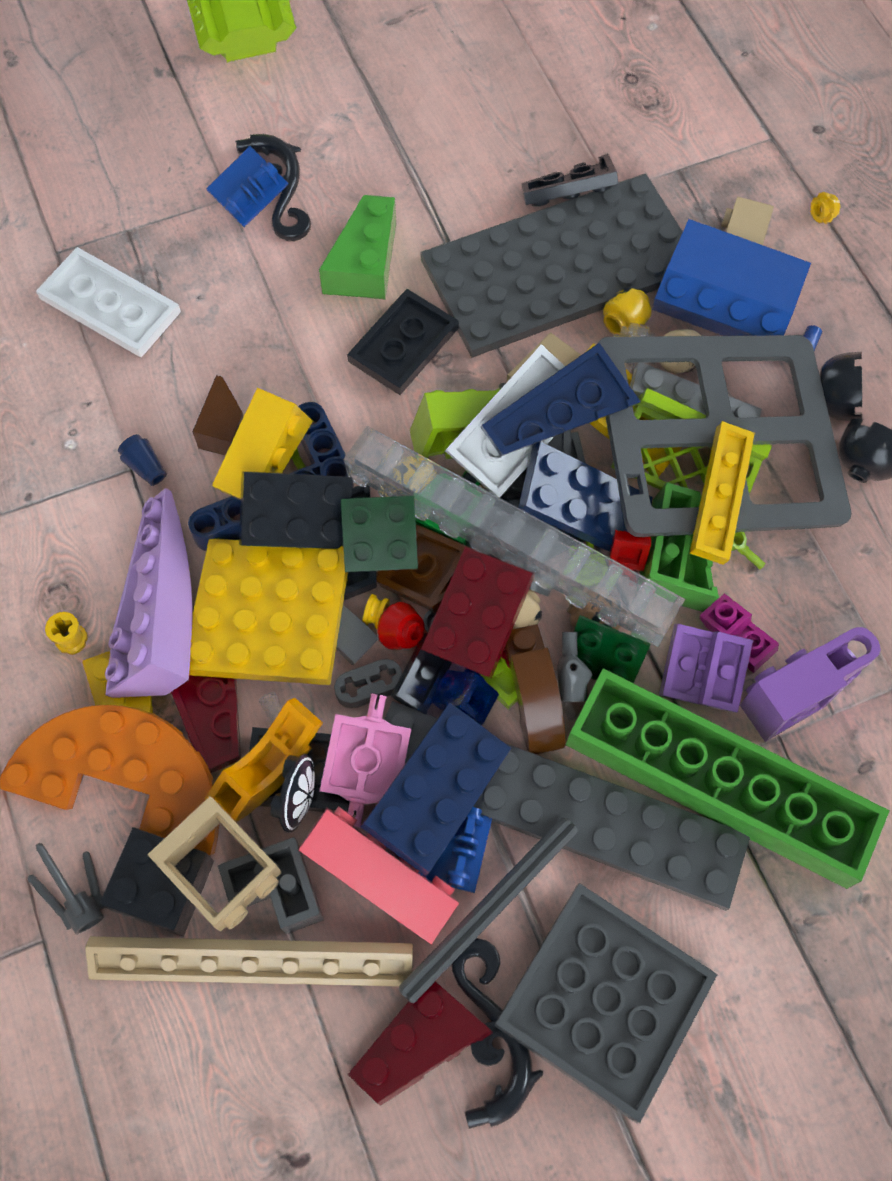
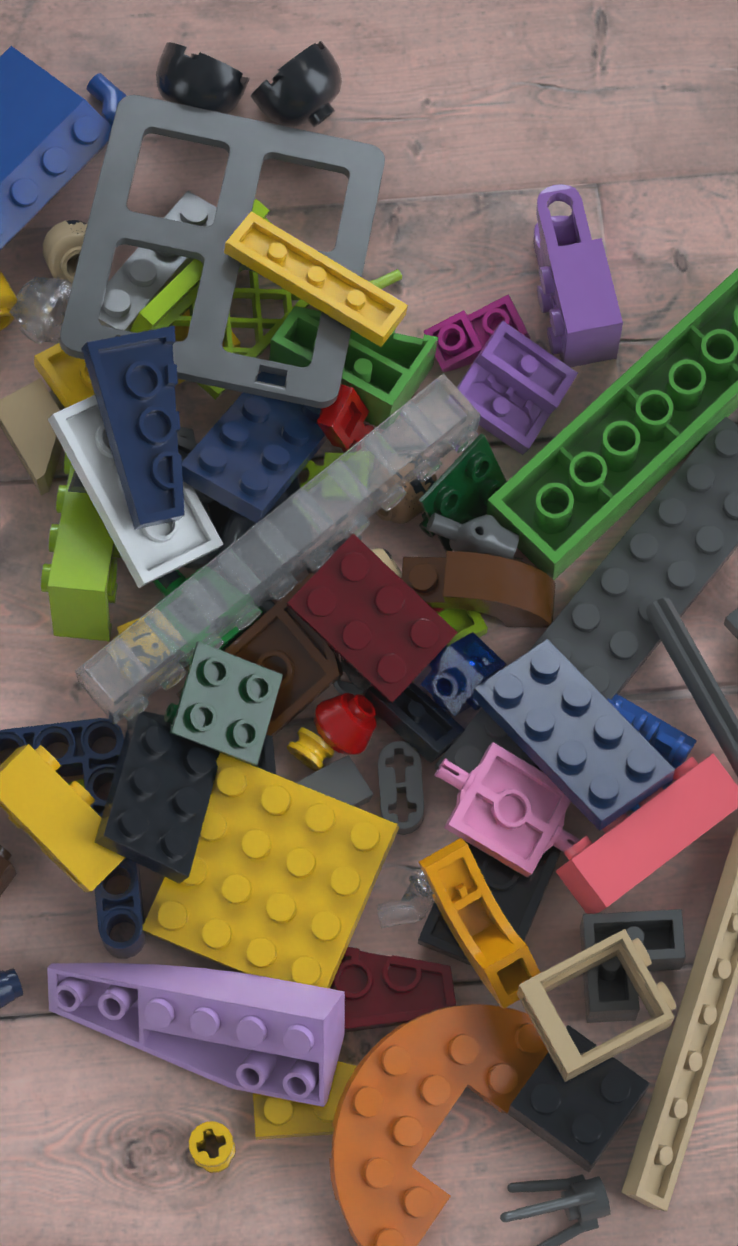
camera: 70 degrees left, 5 degrees up
black dish [270,754,315,833] -> none

